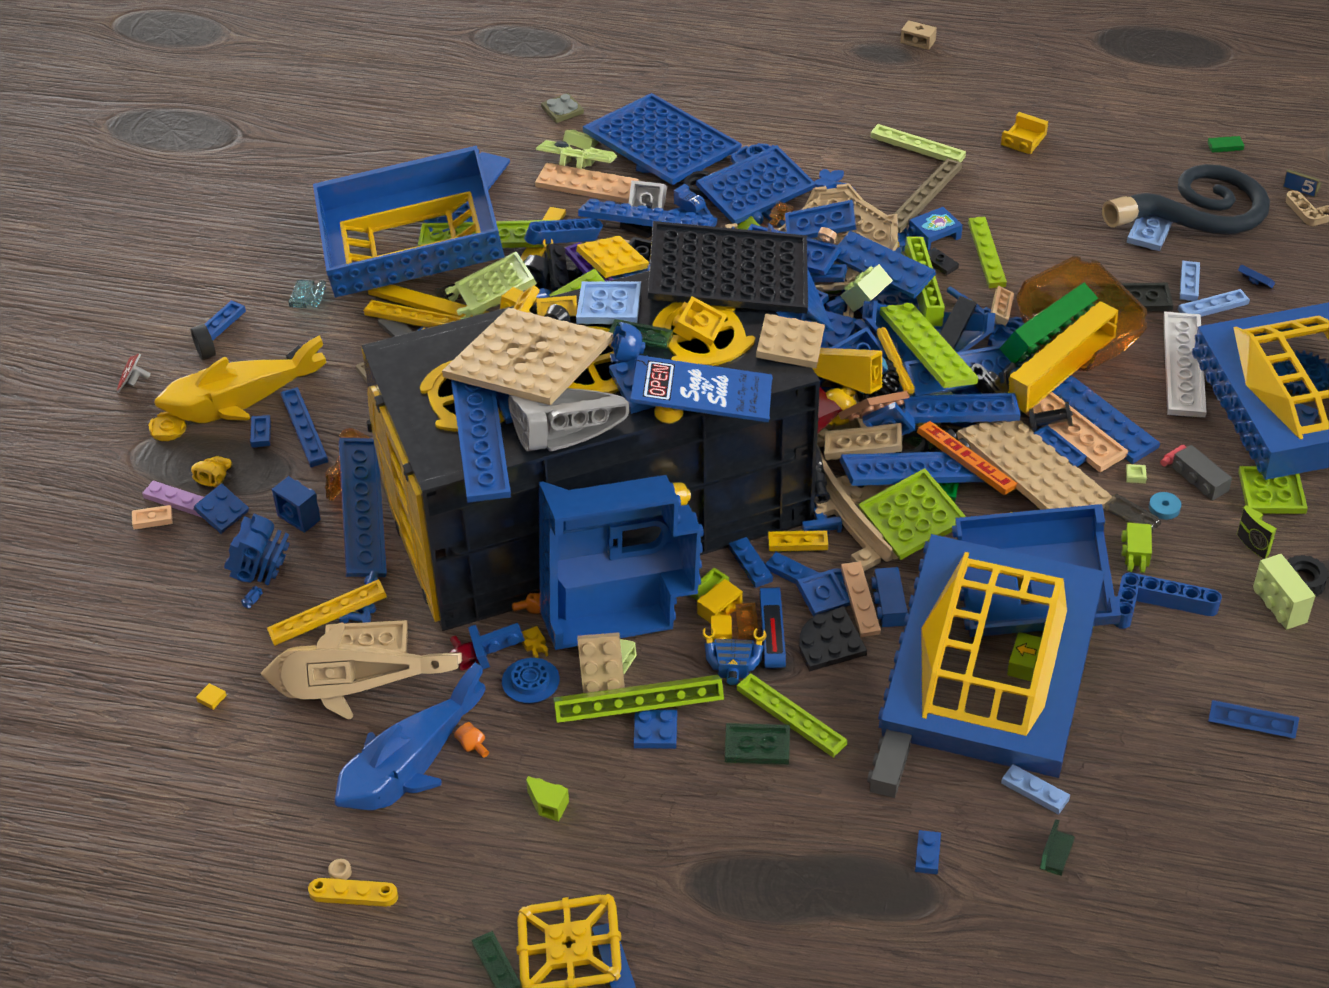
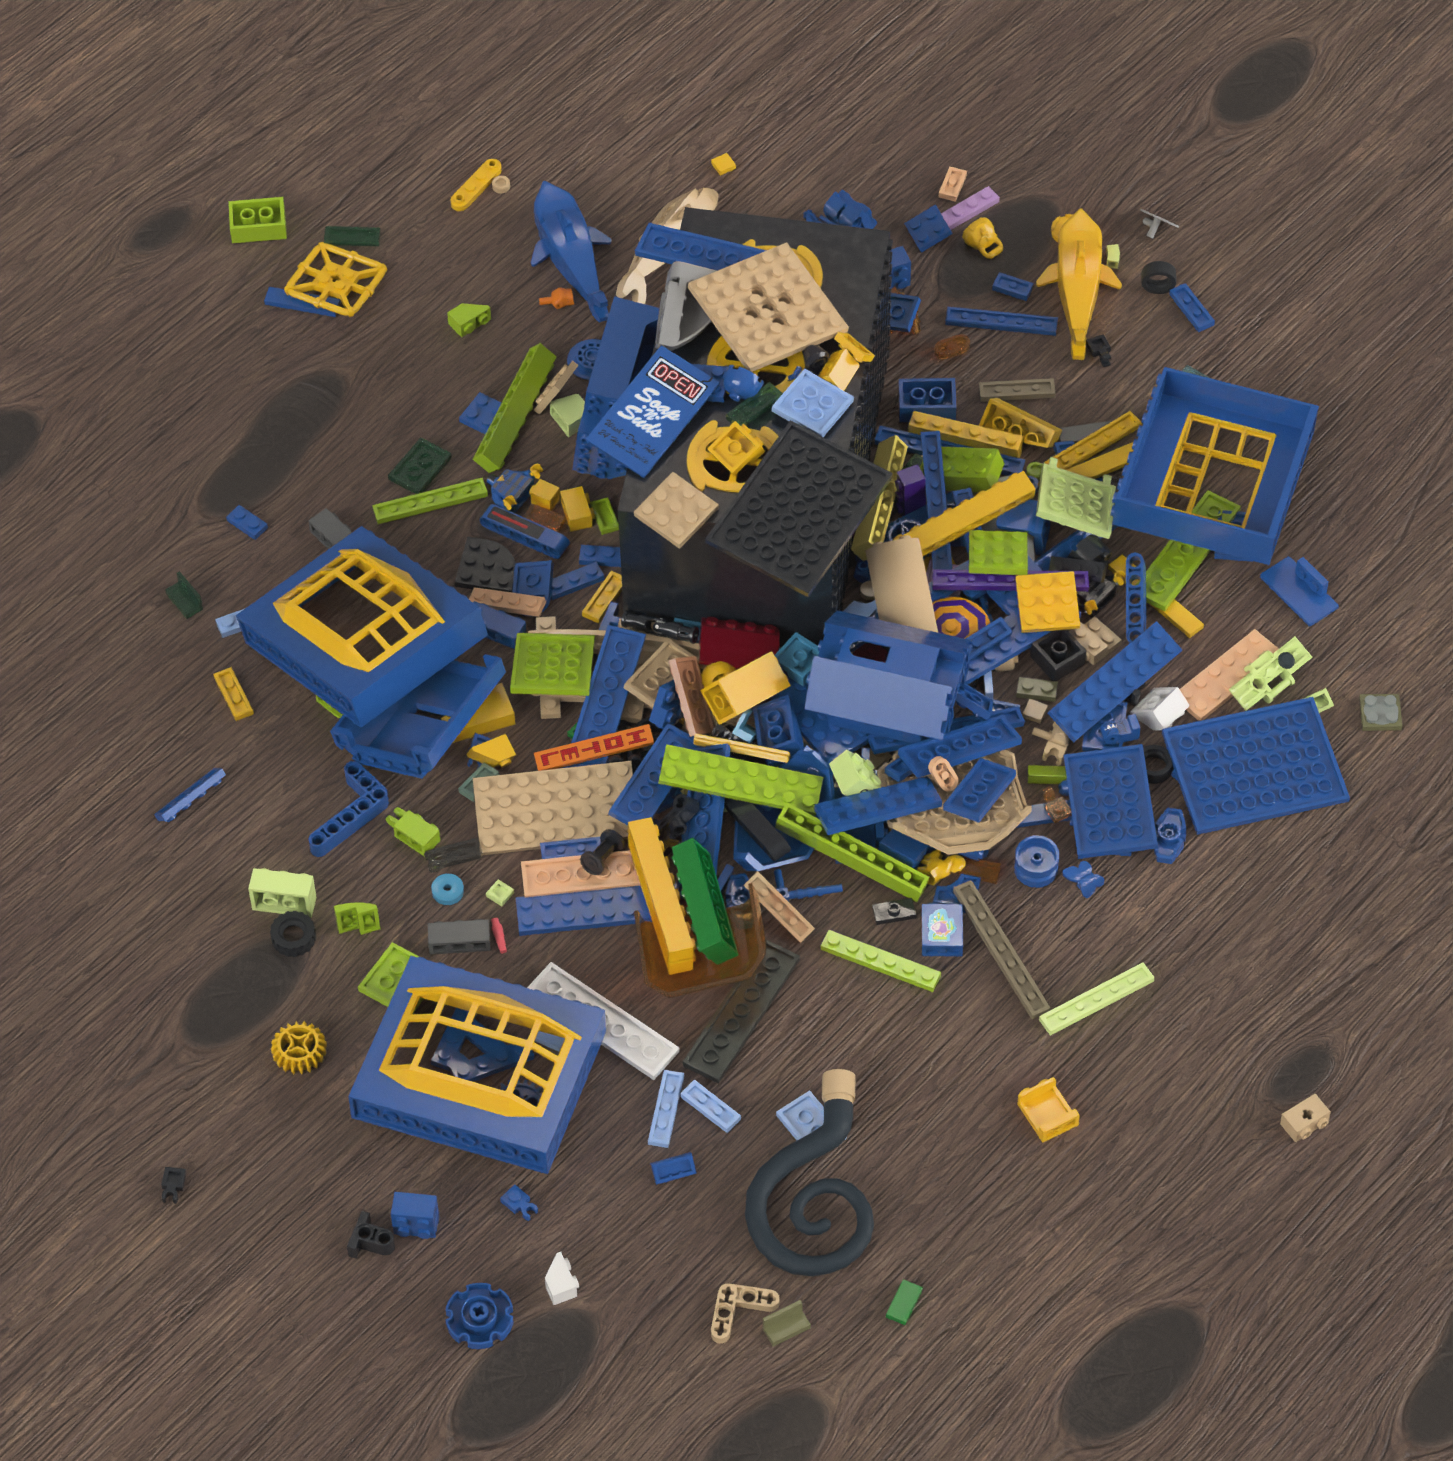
camera: 120 degrees right, 10 degrees up
none -> yellow tile [213,667,254,721]

